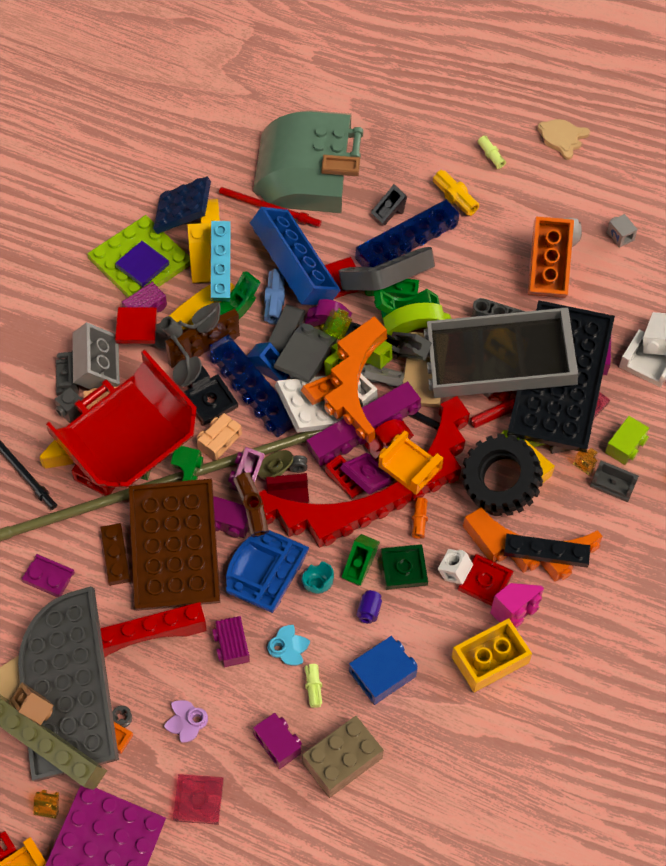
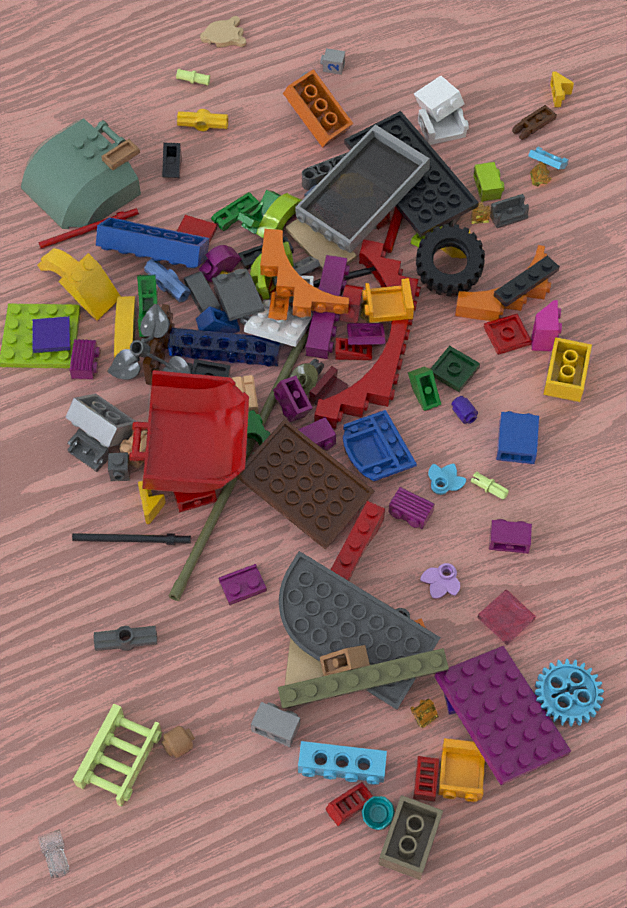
camera: 45 degrees left, 0 degrees up
reddish brown plate [100,523,130,586] -> none
red tile [115,307,157,344] -> none
dark blue plate [153,176,211,234] -> none
medium azure brick [211,221,231,302] -> none
reddish brown piece [233,472,269,537] -> none
teal hair [301,561,334,594] -> none
dark tan brick [302,716,384,798] -> none
clear neon green brick [322,308,352,340] -> none
dark grey beam [339,247,435,290] -> none
clear blue brick [355,199,460,267] -> none
dark grey hinge [391,332,432,361] -> none
orange axle [412,497,428,539] -> none
white brick [438,549,473,585] -> none

